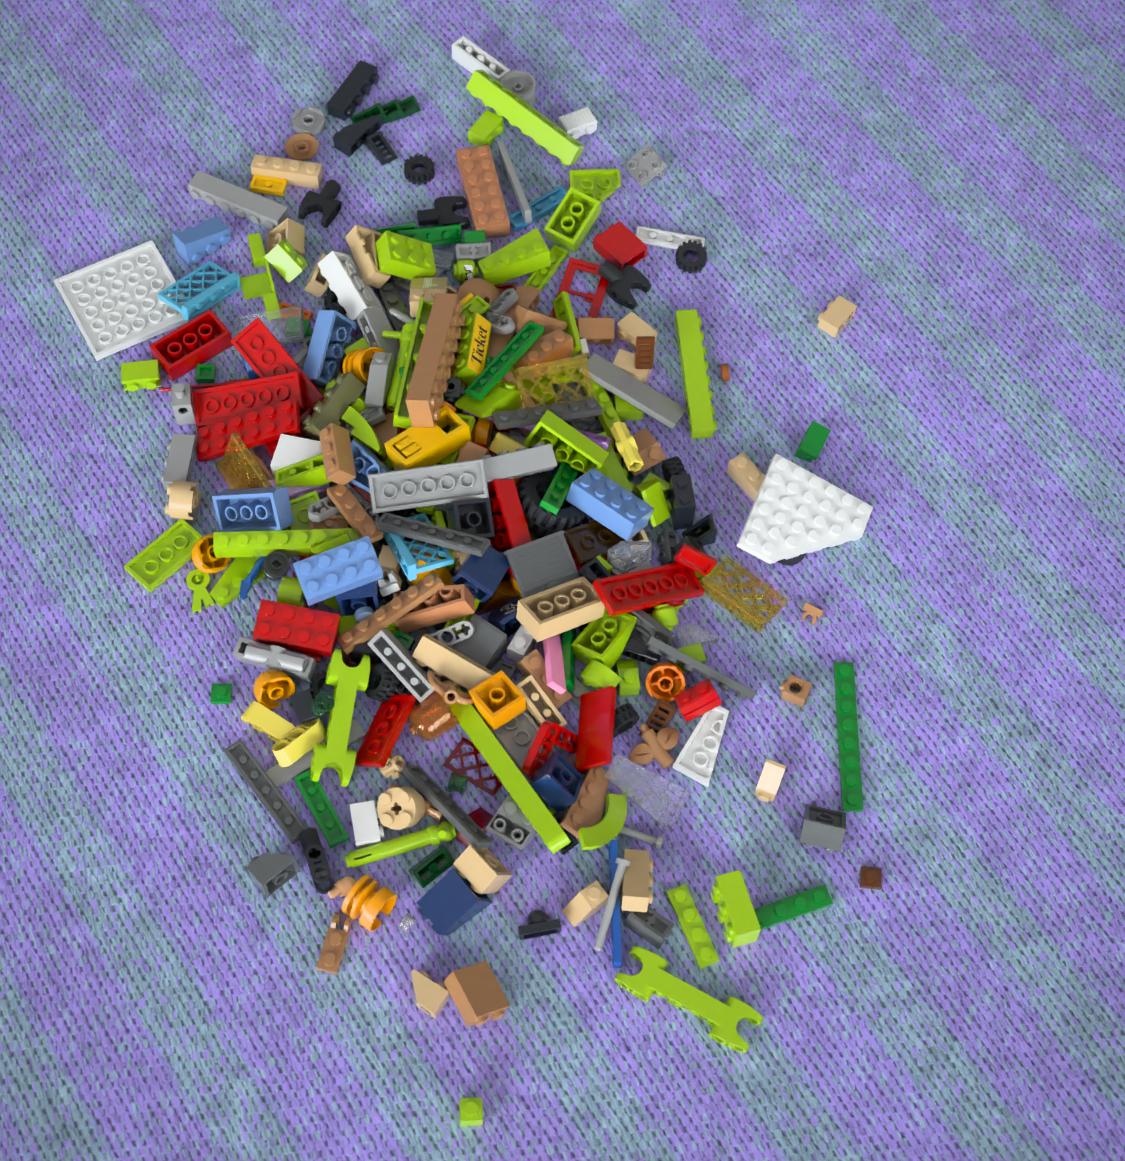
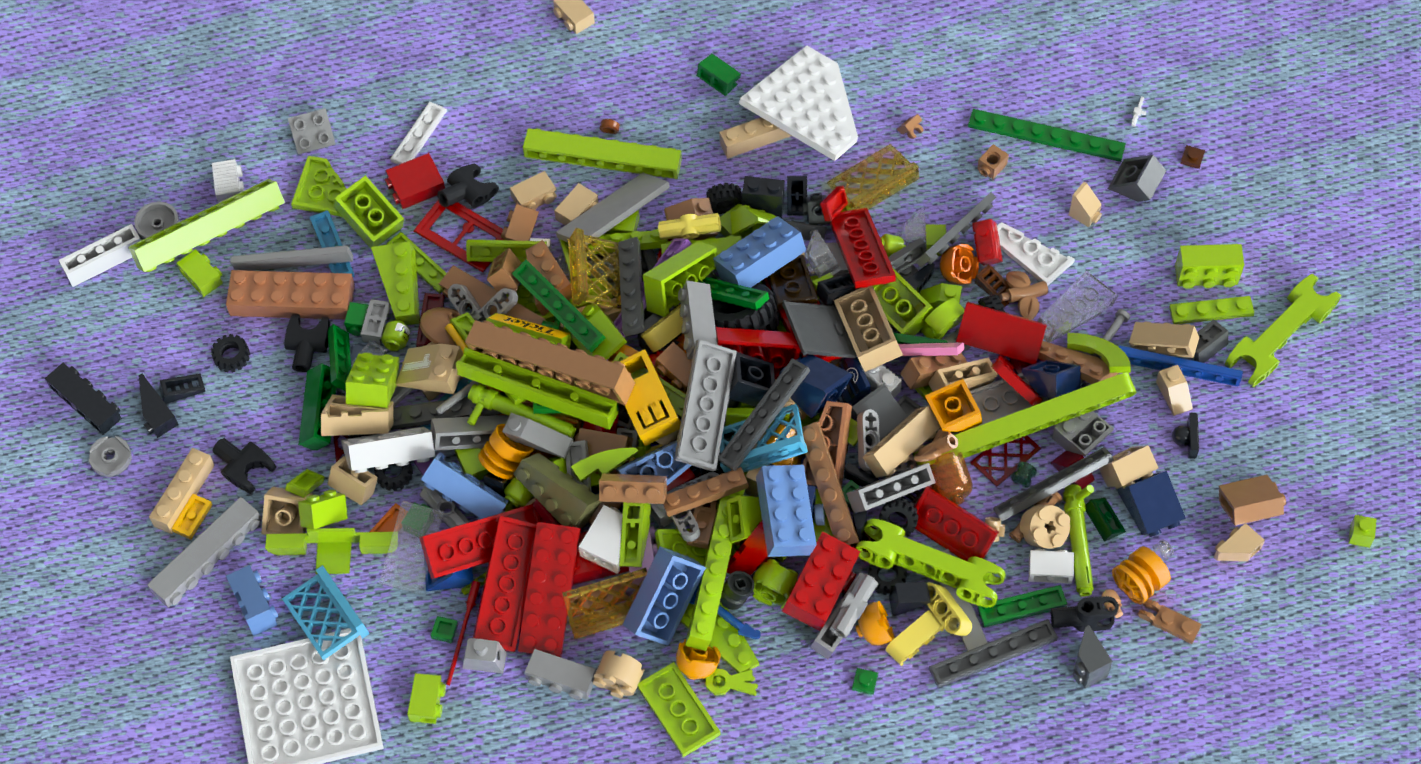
camera: 70 degrees left, 0 degrees up
red brick [149,309,233,381] -> none
medium nougat dish [285,133,319,161] -> none
clear green wheel [310,692,335,717] -> none
dark green slope [350,95,421,124] -> none
light grey bar [594,858,631,951] -> none
reddish brown slope [634,336,655,369] -> none
black tyre [675,240,707,274] -> none
green plate [754,884,833,931] -> none
none -> lime tile [285,469,325,498]
none -> white piece [1132,96,1147,127]

